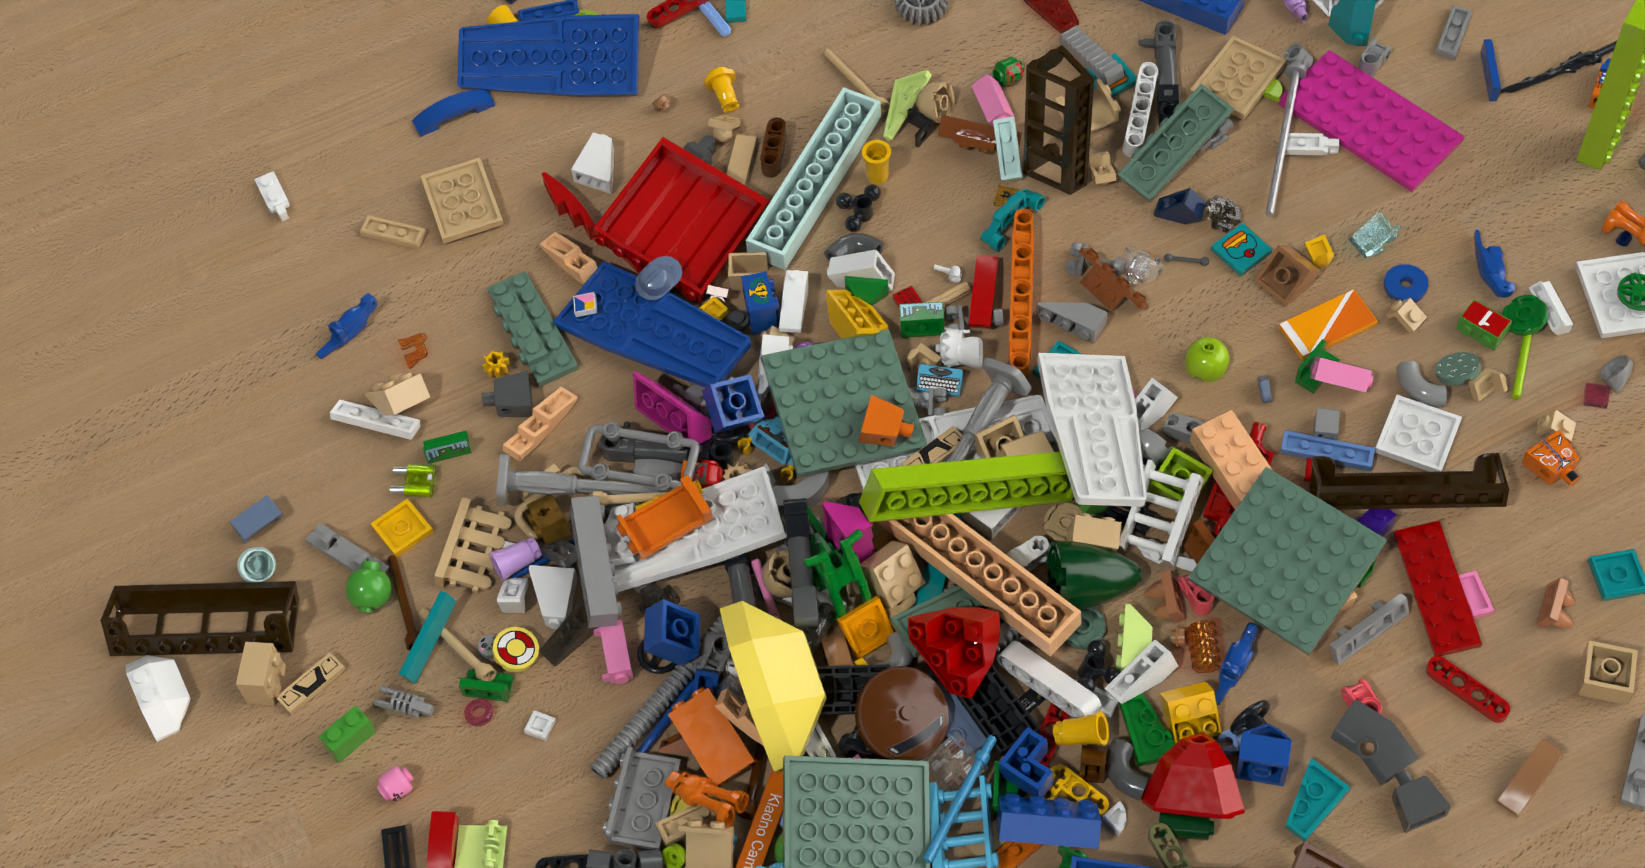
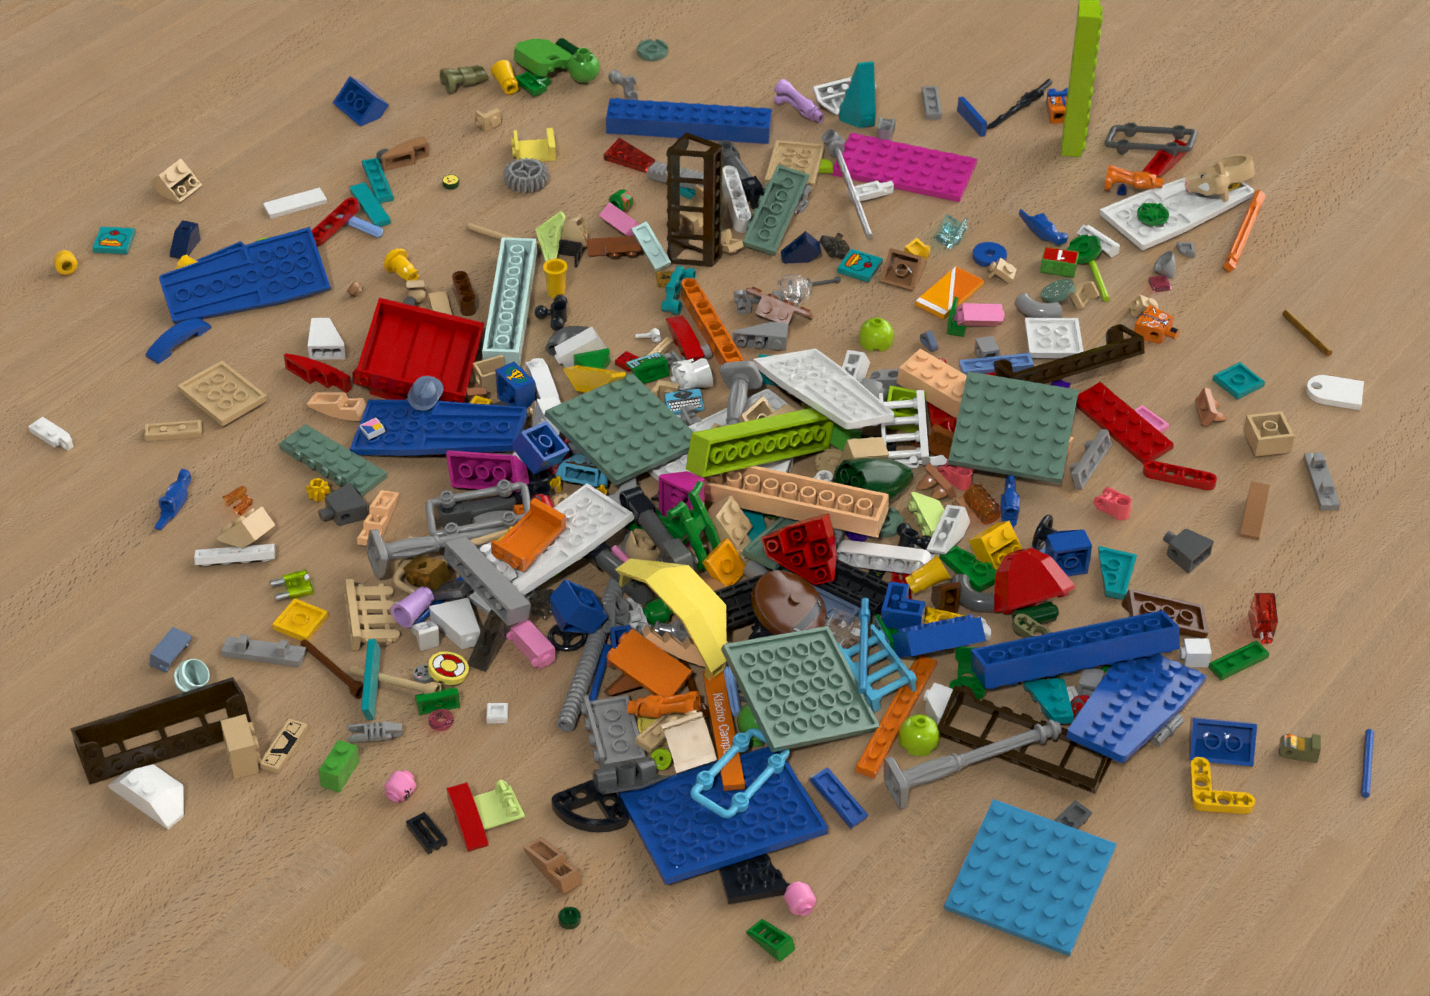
camera: 30 degrees left, 15 degrees down
bright green brick [345,561,392,614] -> none
green panel [423,431,472,464] -> none
orange torso [858,395,914,446] -> none
dark grey panel [1331,700,1419,785] -> none

